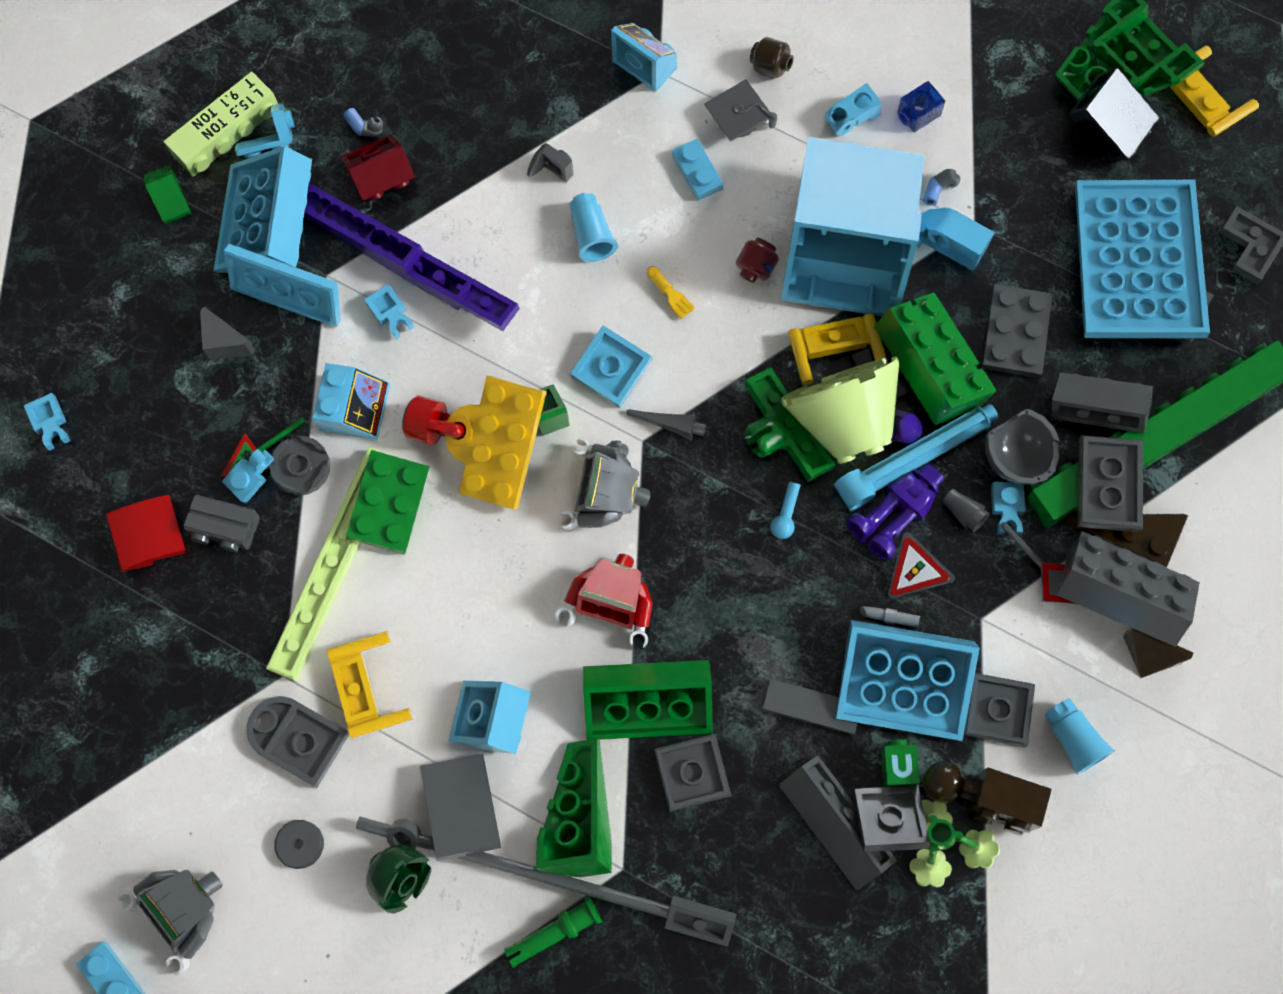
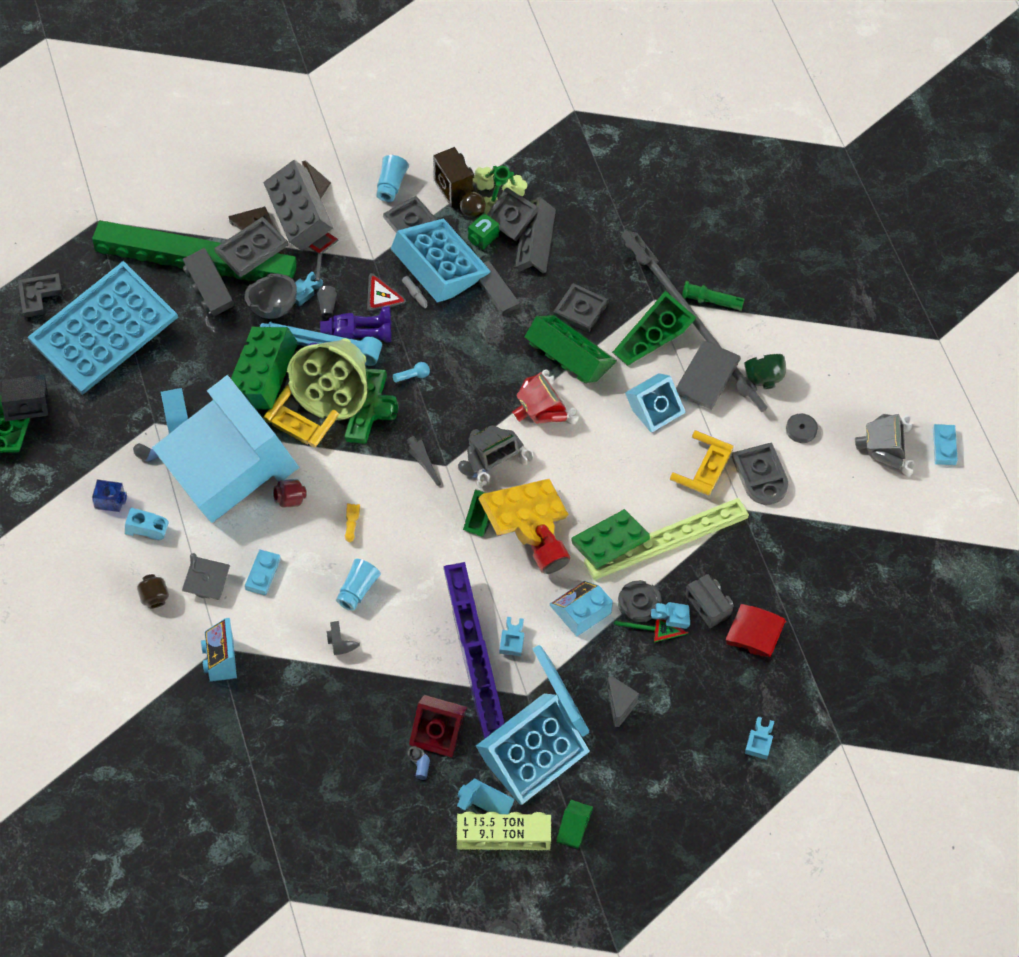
camera: 140 degrees left, 15 degrees down
medium azure plate [570,325,653,407] -> none
dark grey plate [981,284,1053,379] -> none

